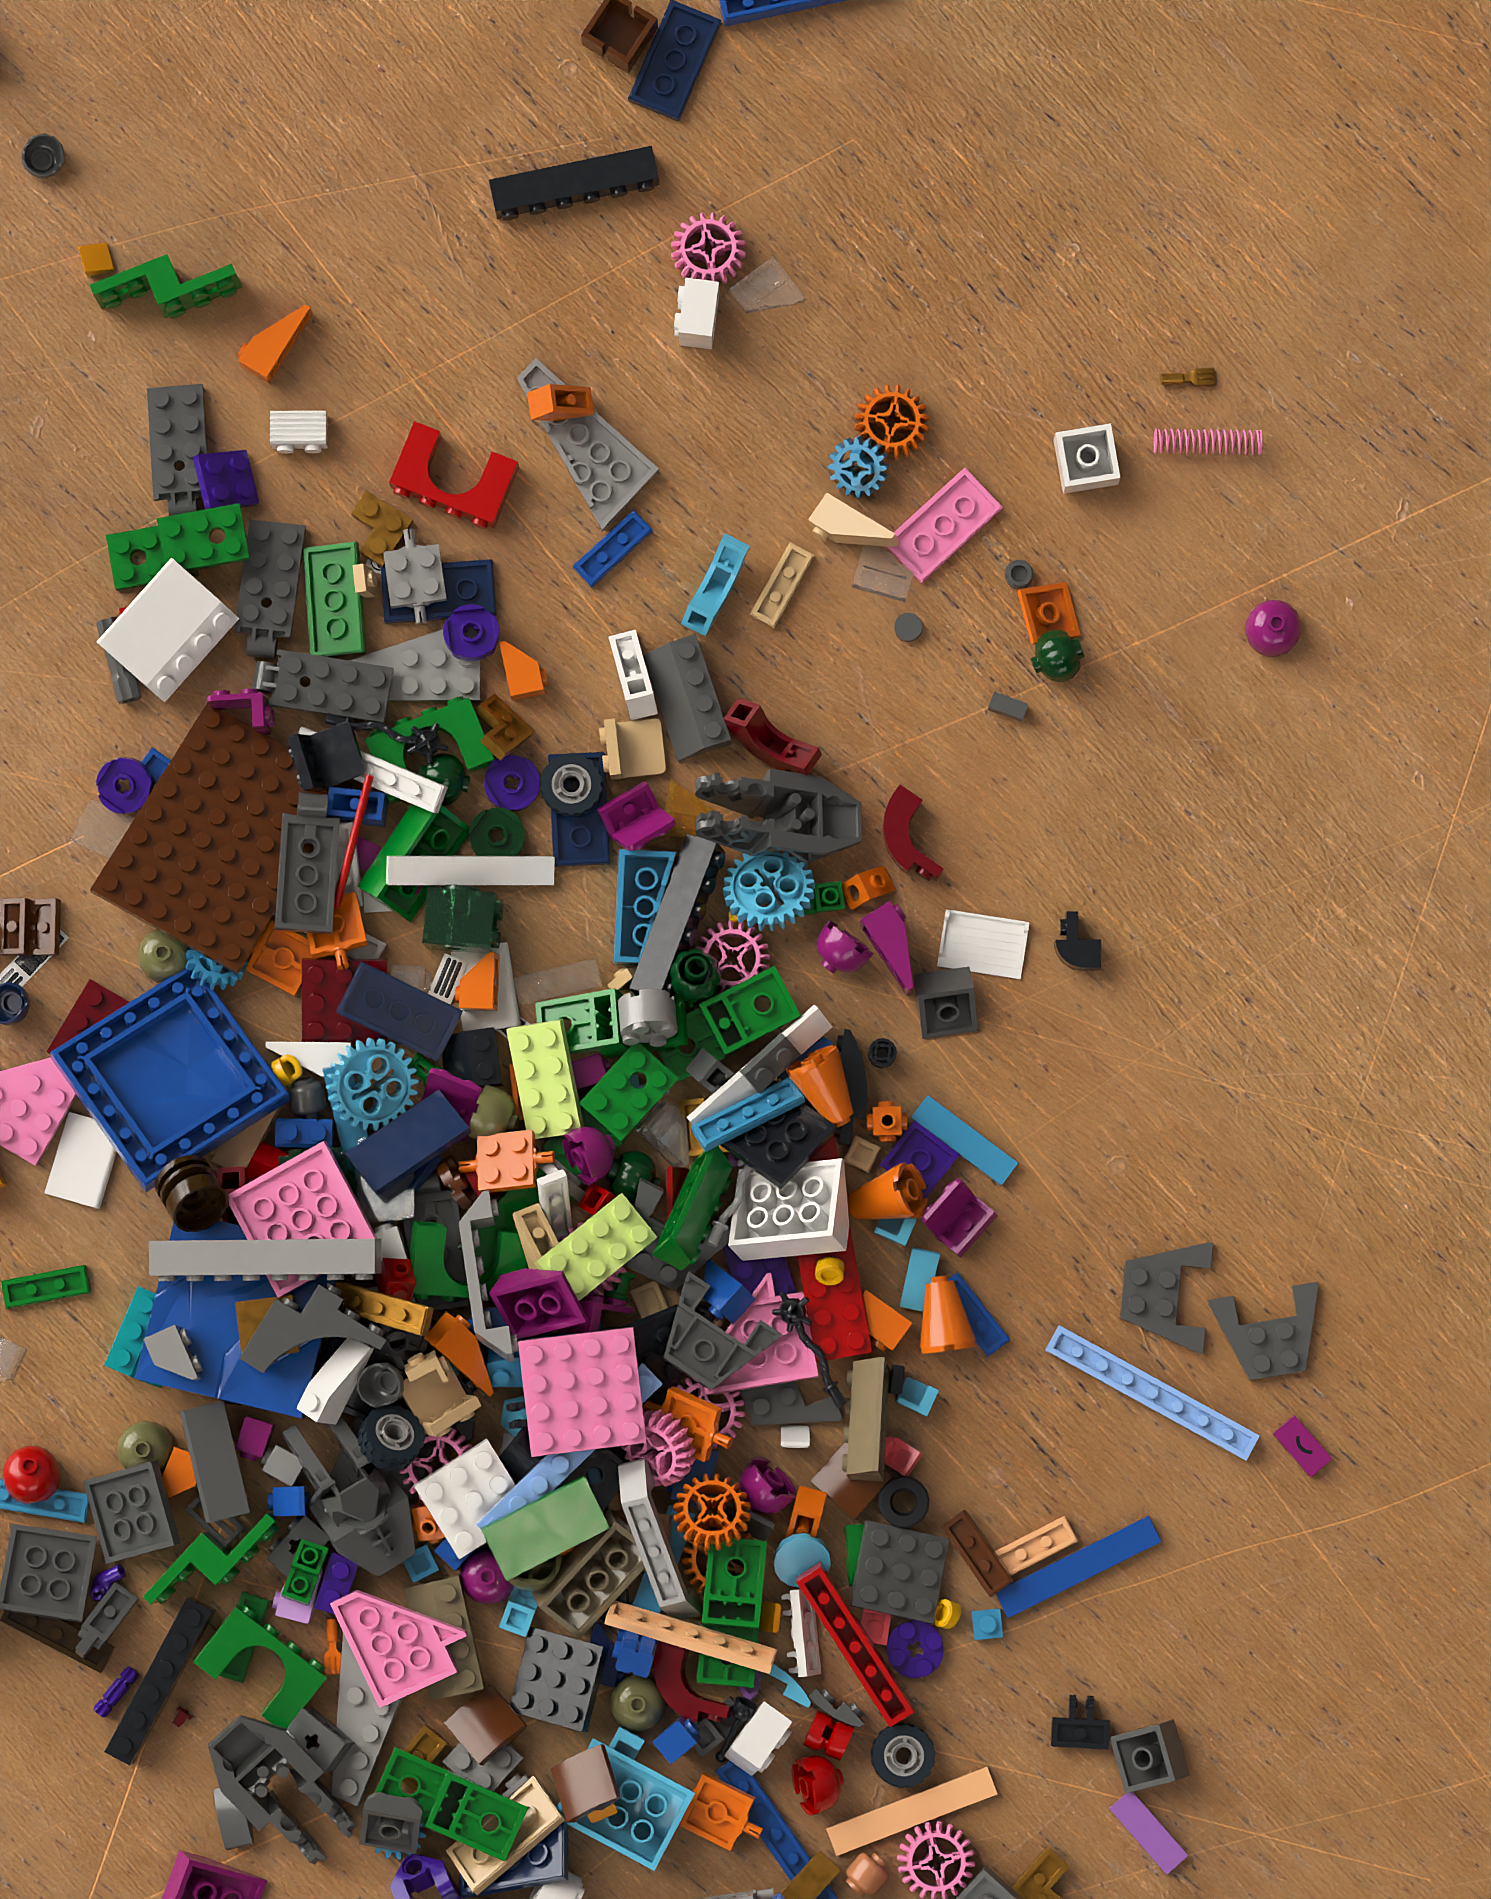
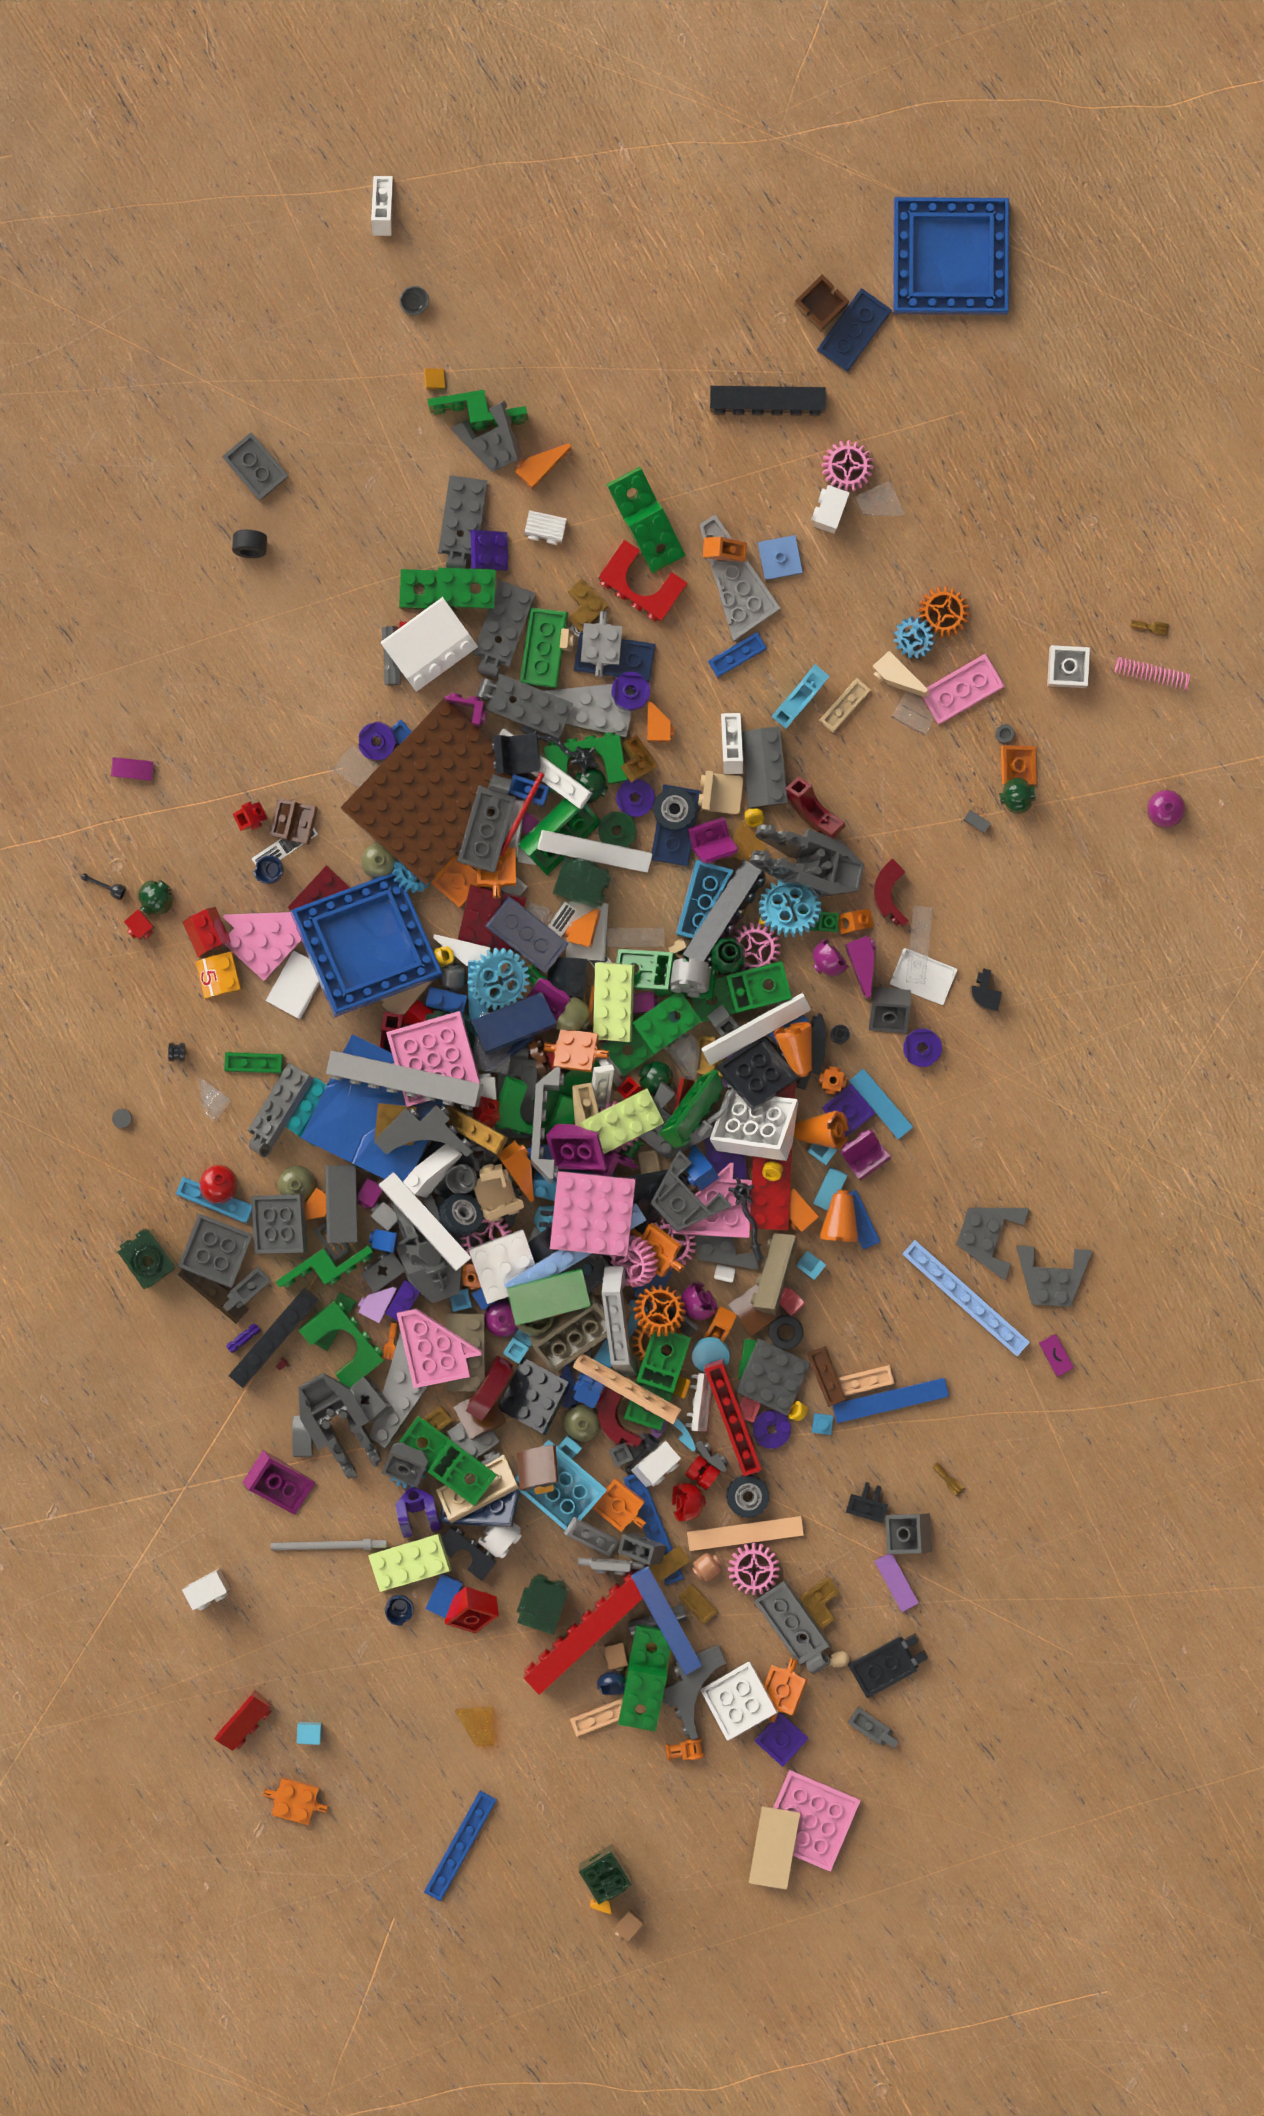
camera: 10 degrees right, 5 degrees up
dark purple arm [89,1564,126,1602] -> none
light grey slope [143,1325,203,1381] -> none
dark brown wheel [155,1155,229,1232] -> none
green slope [281,1539,329,1606] -> none
magenta cylinder [562,1127,615,1185] -> none
blue slope [652,1716,701,1764] -> none
dark azure tile [691,1077,805,1152] -> none
dark grey plate [739,1033,801,1094] -> none
tan tile [843,1135,881,1173] -> none
black tile [888,1365,905,1395] -> none
dark grey tile [894,613,922,642] -> none
none -> dark grey hinge [248,1063,314,1157]
none -> white tile [379,1172,471,1271]
none -> dark grey wing [451,400,522,472]
none -> dark red arch [465,1355,513,1421]
none -> light grey tile [564,1517,619,1557]
none -> green bracket [606,466,686,574]
none -> dark grey brick [618,1533,666,1565]
none -> yellow tile [744,808,764,827]
none -> medium blue plate [758,535,803,580]
none -> dark purple plate [903,1029,942,1067]
none -> clear tile [906,906,933,984]
none -> pearl gold piece [932,1462,965,1496]

